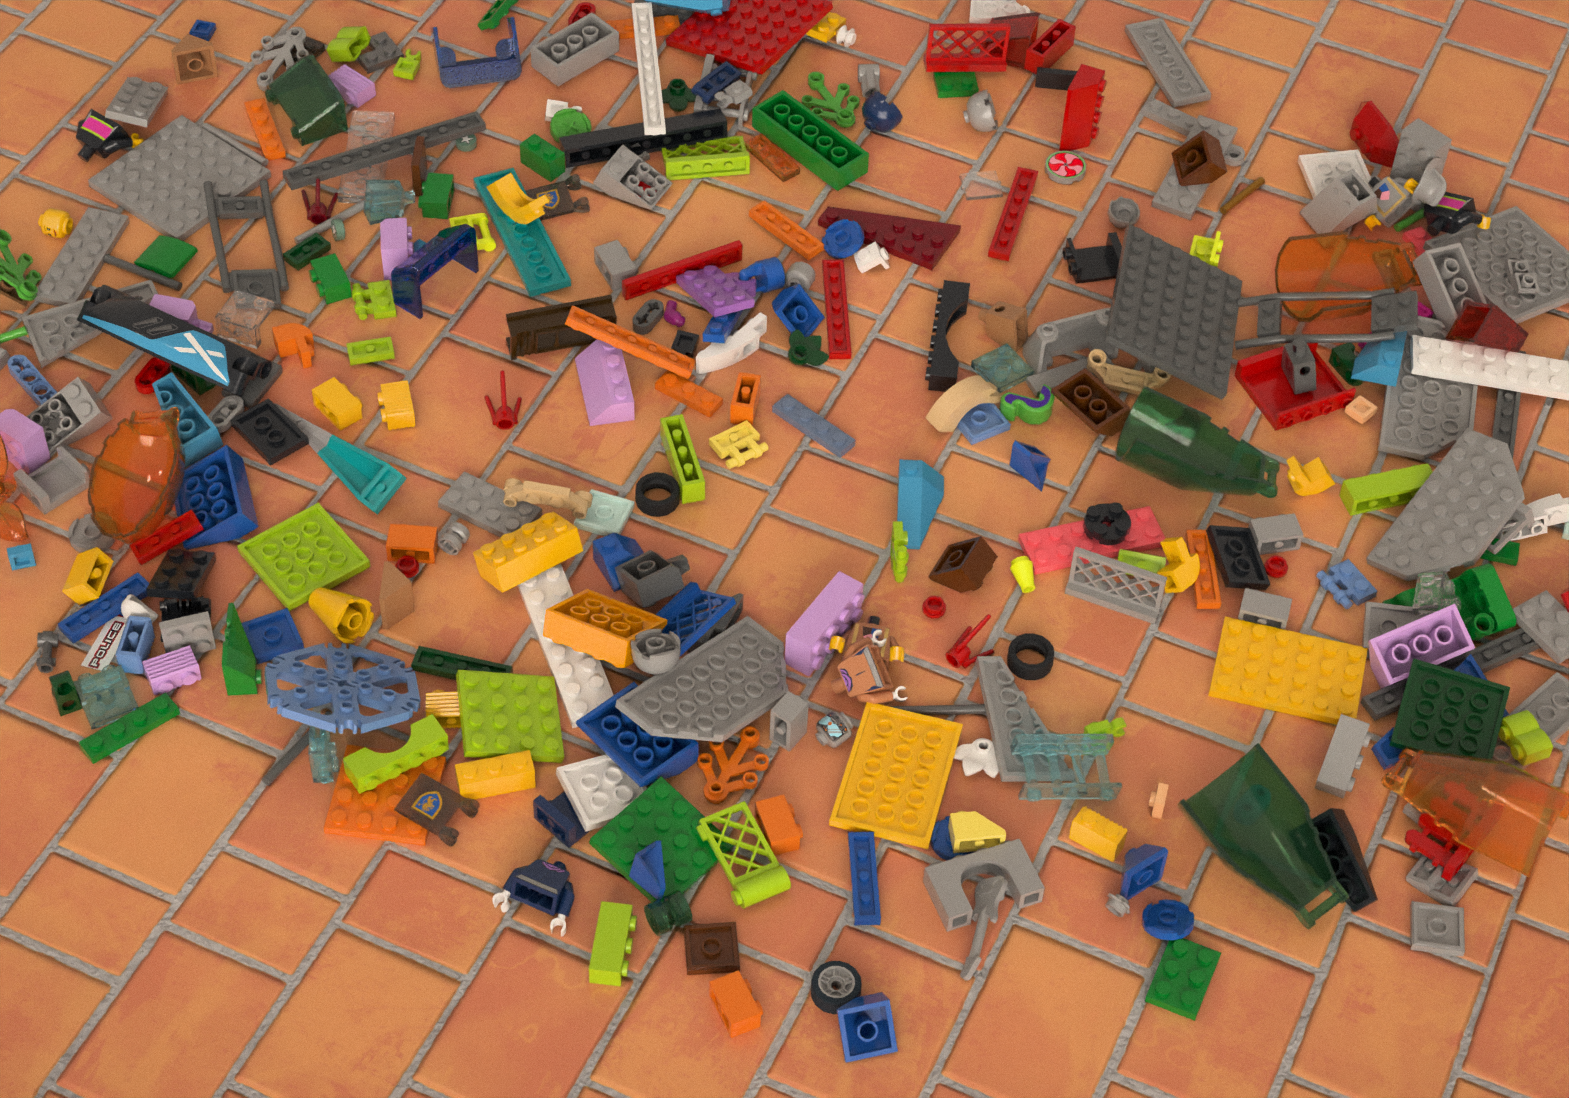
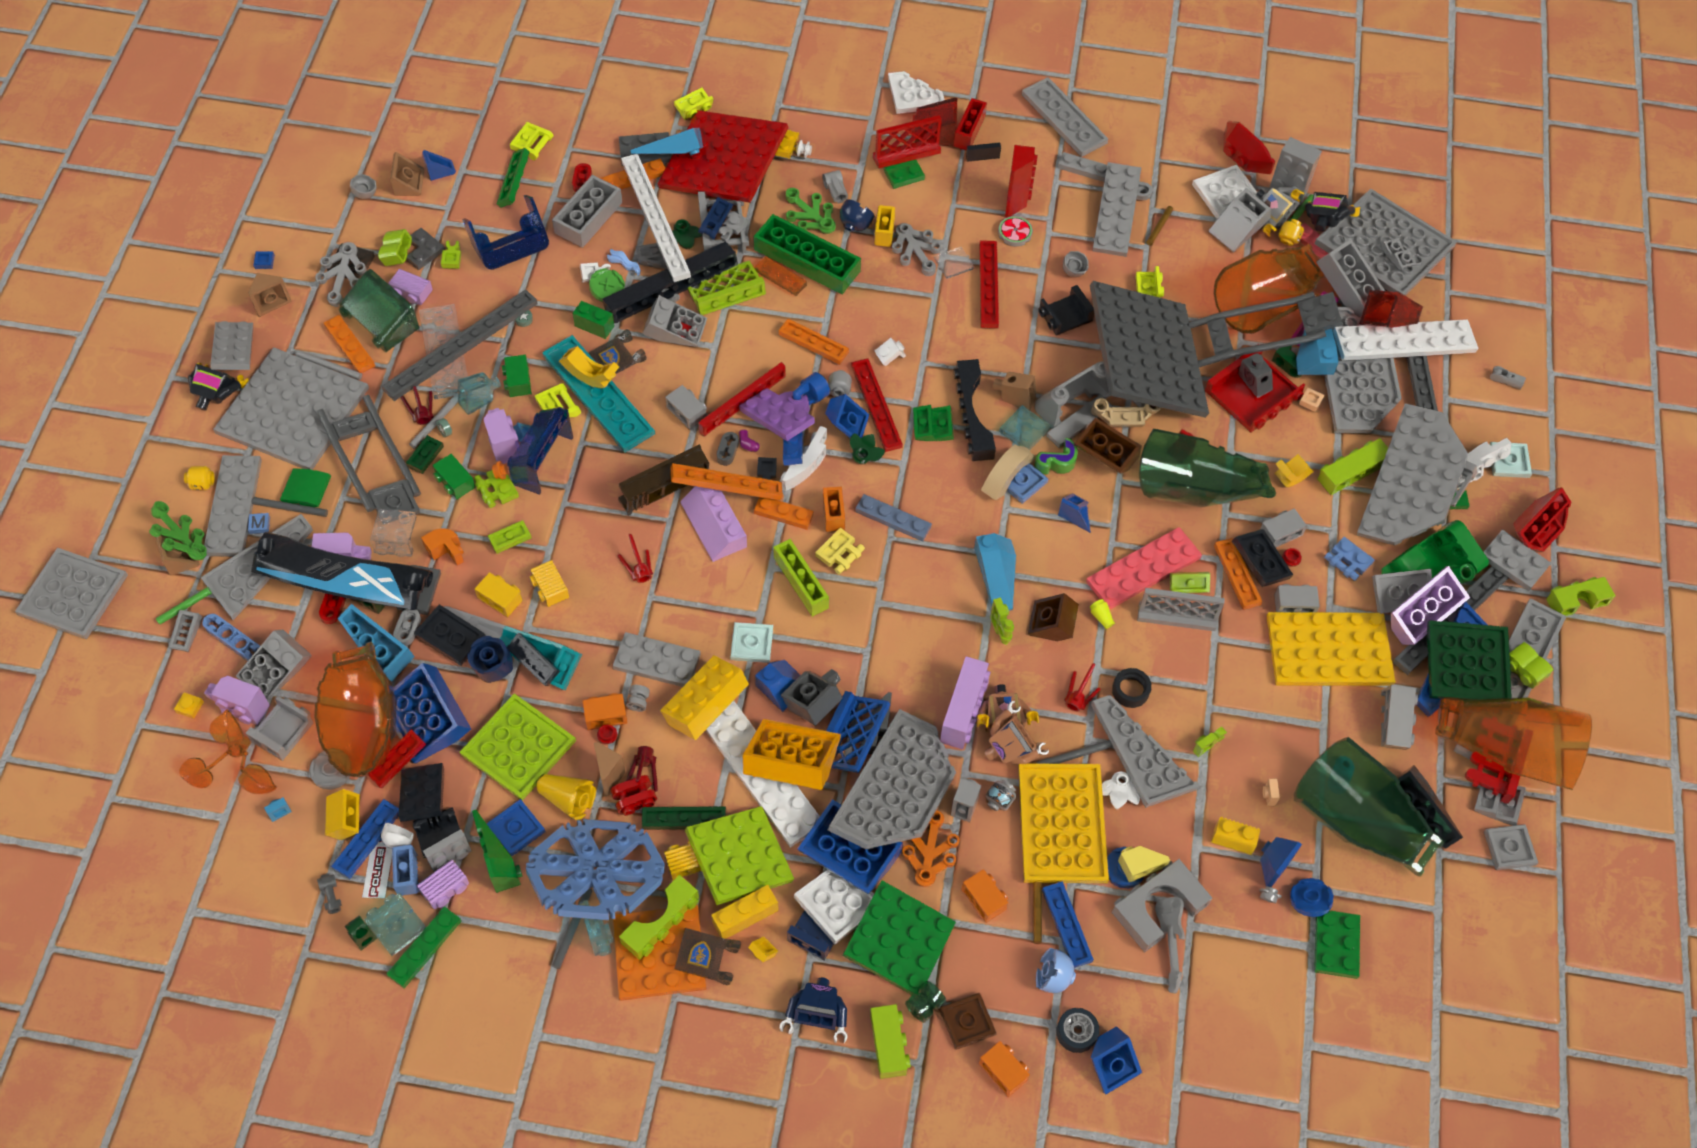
camera: 15 degrees left, 10 degrees up
reddish brown tile [411,136,427,197] -> none
tan plate [503,478,593,519] -> none
blue slope [629,841,666,899] -> none
light grey cylinder [631,629,681,675] -> none
black tyre [635,472,680,517] -> none
lime piece [696,801,791,909] -> none
dark red wing [818,206,961,270] -> none
blue tile [822,219,865,259] -> none
red plate [922,596,946,618] -> none
light grey cylinder [963,89,998,132] -> none
clear light blue fence [1010,734,1122,802] -> none
black plate [1083,503,1131,545] -> none
yellow brick [1157,537,1200,593] -> none
reddish brown slope [1171,130,1227,186] -> none
light grey piece [1412,157,1447,207] -> none
clear bracket [1412,571,1461,615] -> none
none -> medium blue tile [248,513,270,534]
none -> dark blue brick [467,636,513,683]
none -> orange plate [492,461,508,480]
none -> black plate [507,633,560,686]
none -> light blue hair [607,249,640,276]
none -> red brick [610,775,657,816]
none -> dark red plant [626,746,658,792]
none -> flat silver wing [635,243,667,269]
none -> yellow plate [748,936,778,962]
none -> yellow brick [874,205,895,247]
none -> light grey plant [892,223,941,276]
none -> green slope [913,405,954,441]
none -> pearl gold bar [1033,882,1042,944]
none -> light blue cylinder [1035,948,1076,993]
none -> yellow head [1278,219,1304,246]

